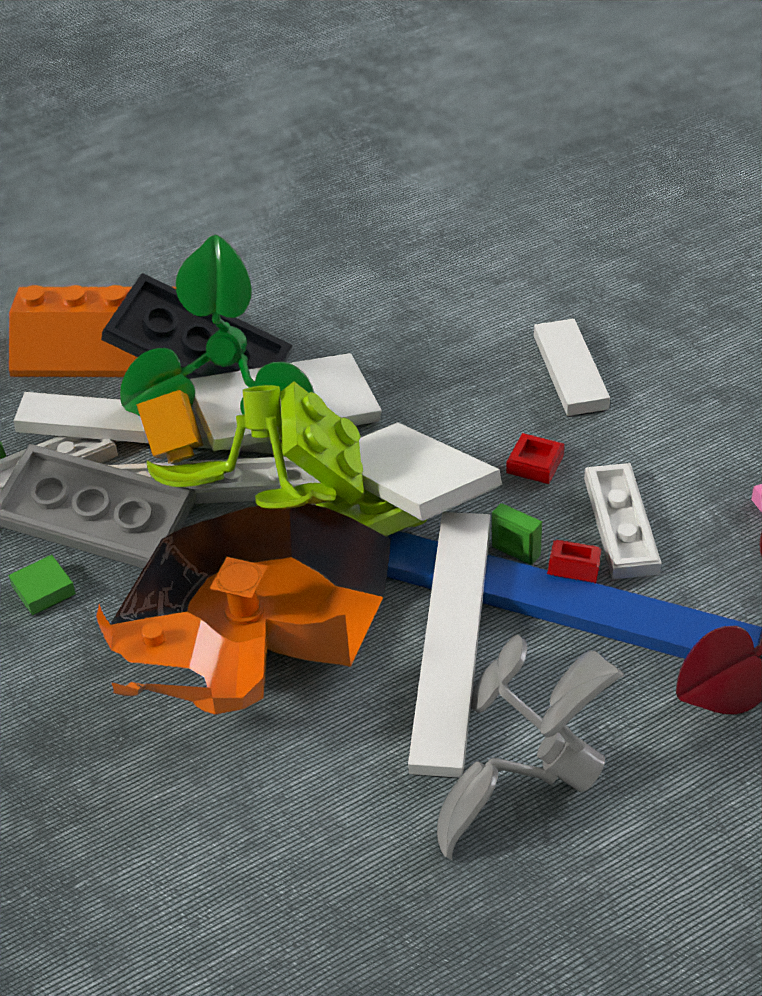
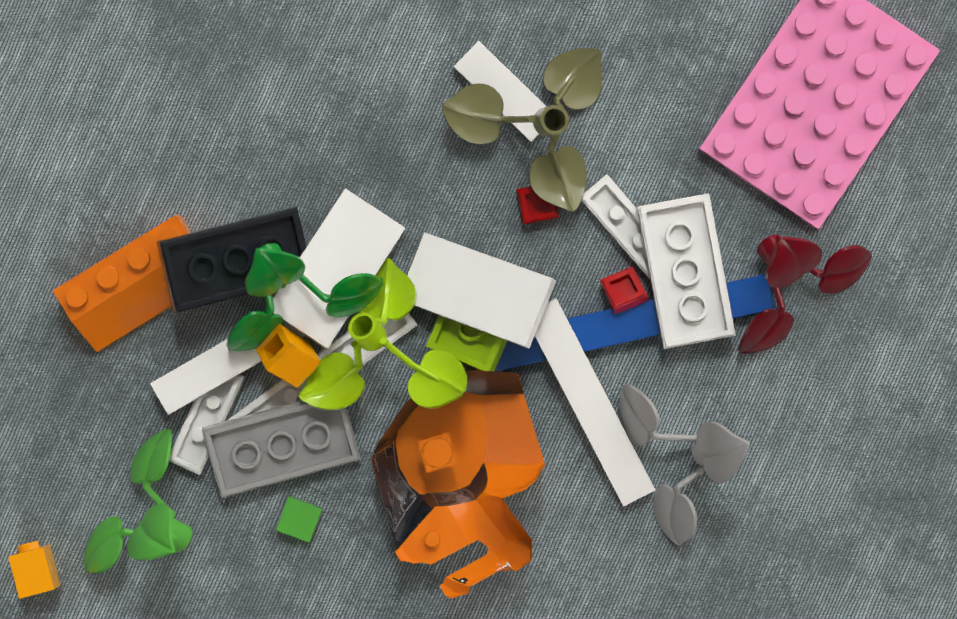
camera: 40 degrees left, 45 degrees up
lime plate [281,382,364,504] -> none
bright green tile [492,503,542,565] -> none
none -> olive plant [442,48,602,212]
none -> white tile [637,193,736,349]

